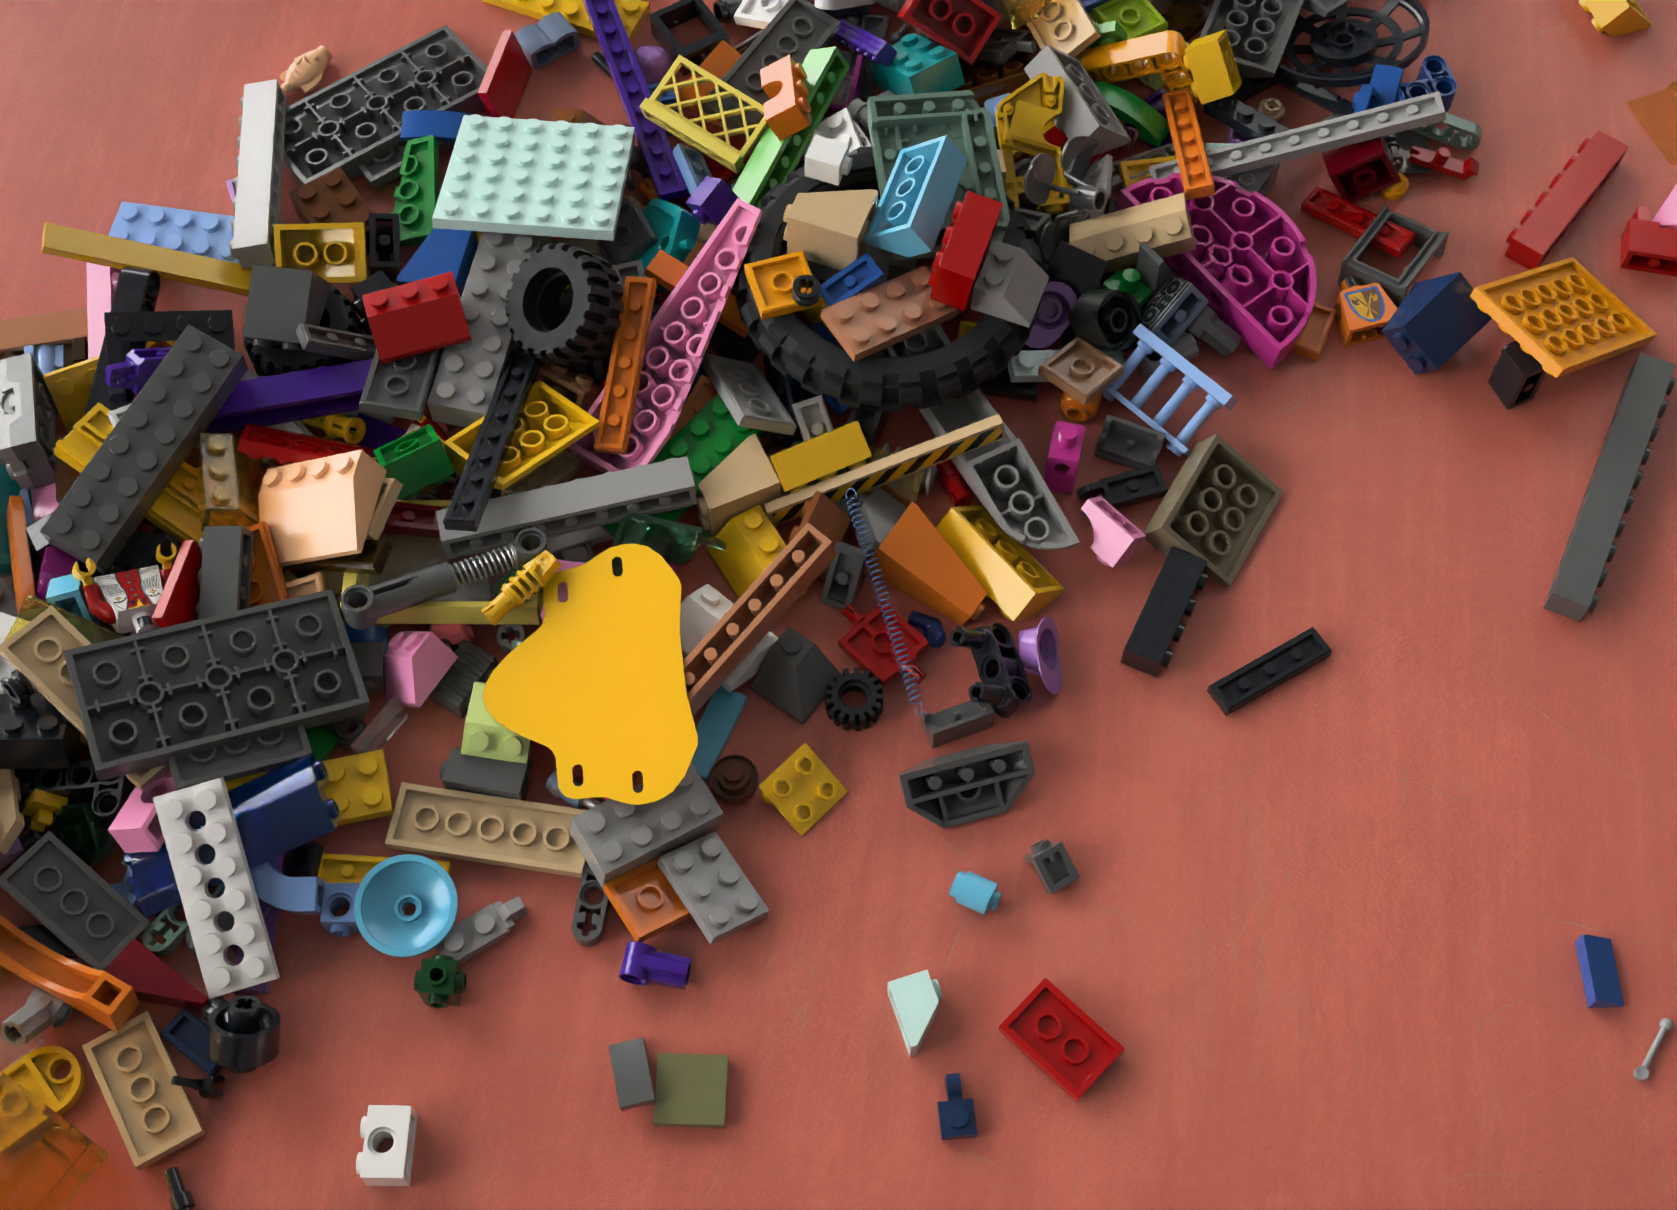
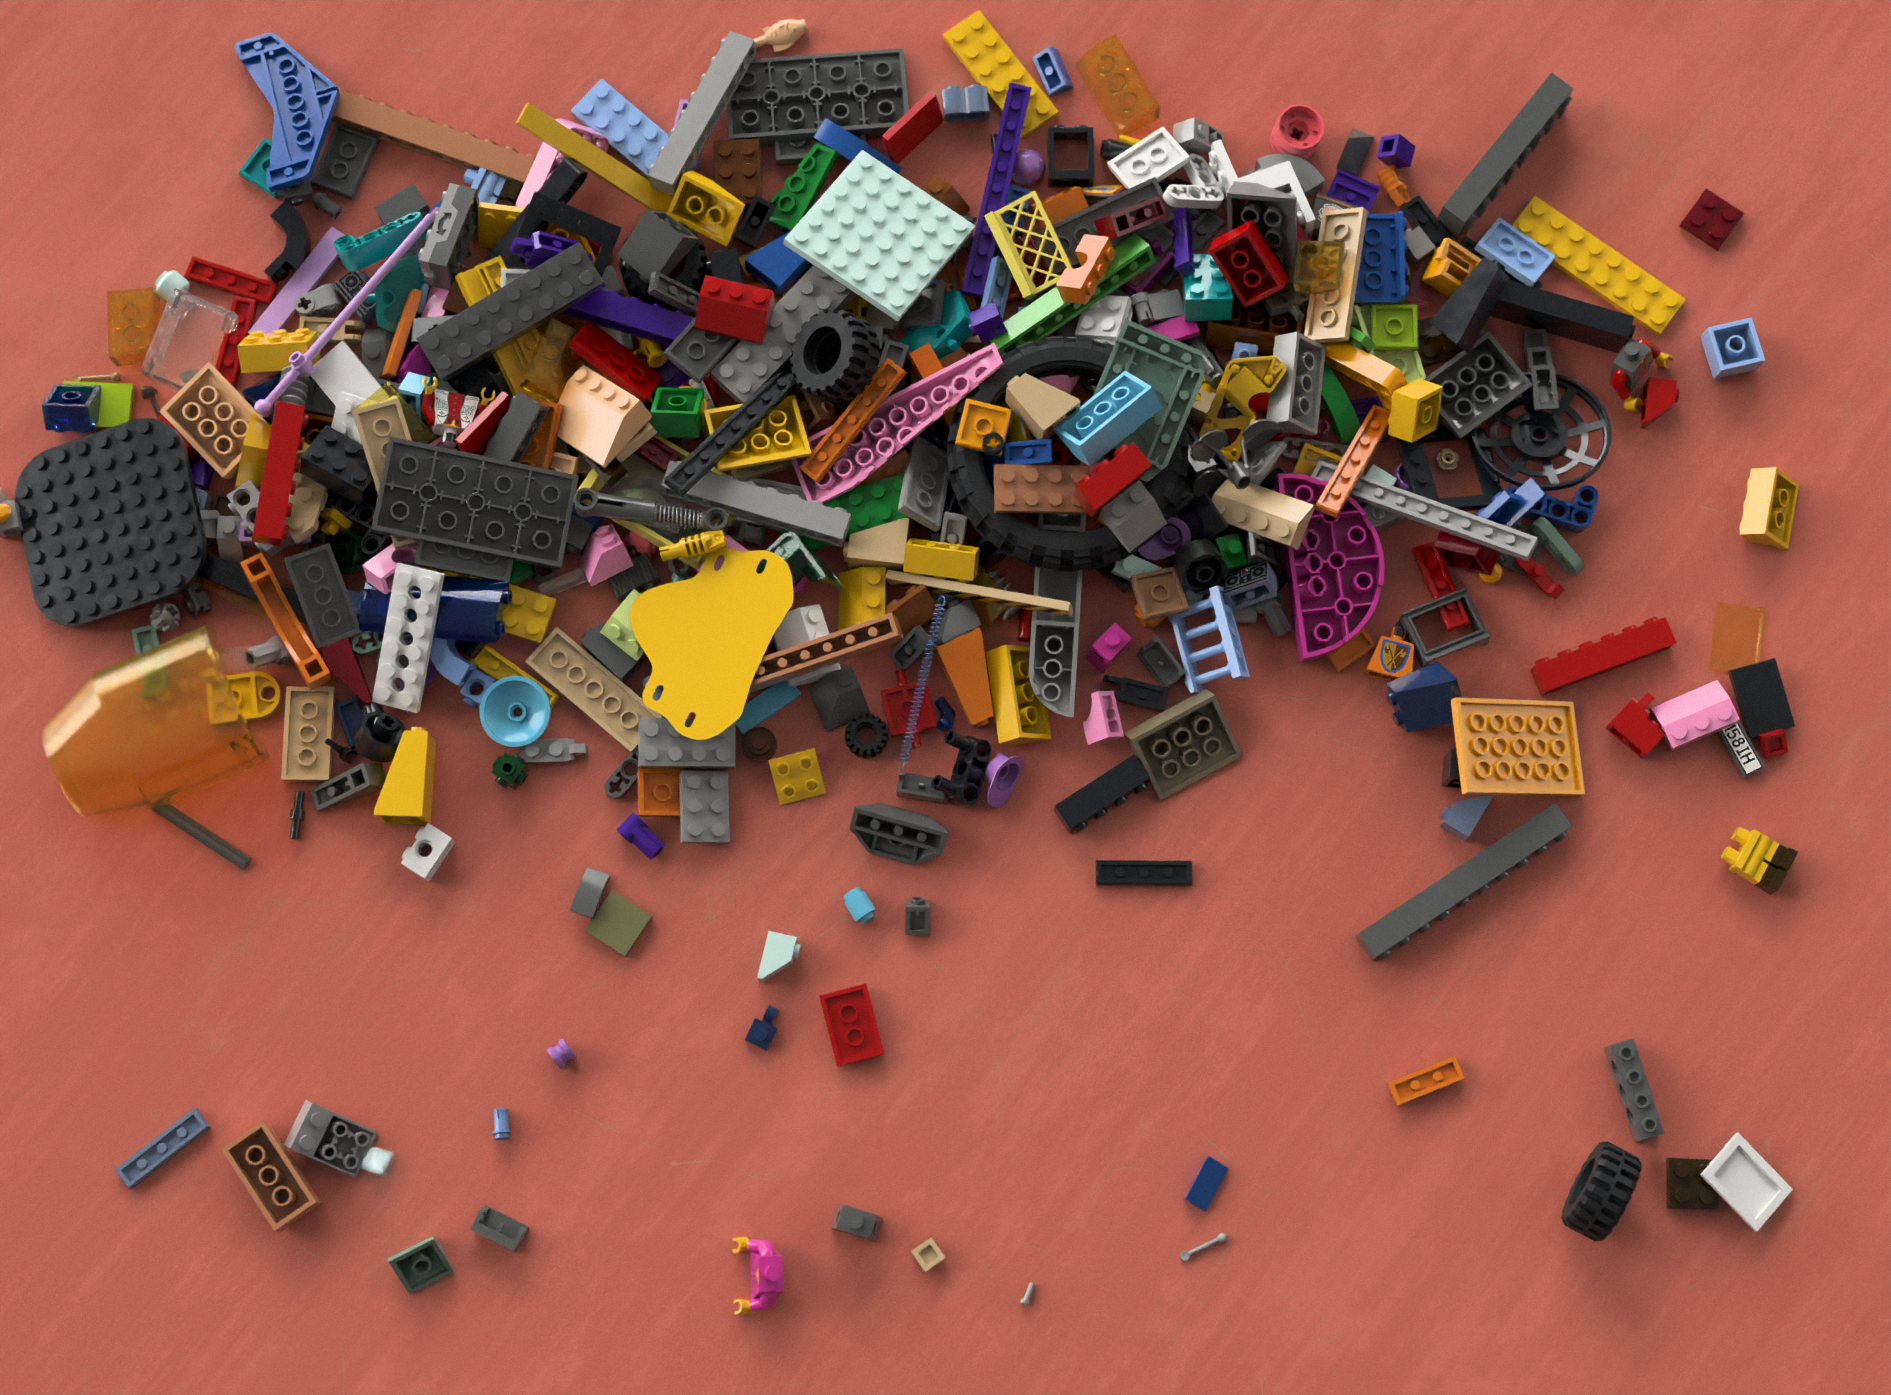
camera: 30 degrees right, 15 degrees up
black bush [0,669,34,704] -> none
white brick [805,134,852,186] -> none
none -> dark grey slope [310,763,386,812]
none -> yellow slope [374,727,436,825]
none -> dark red slope [1094,195,1168,240]
none -> sand blue slope [1440,795,1493,841]

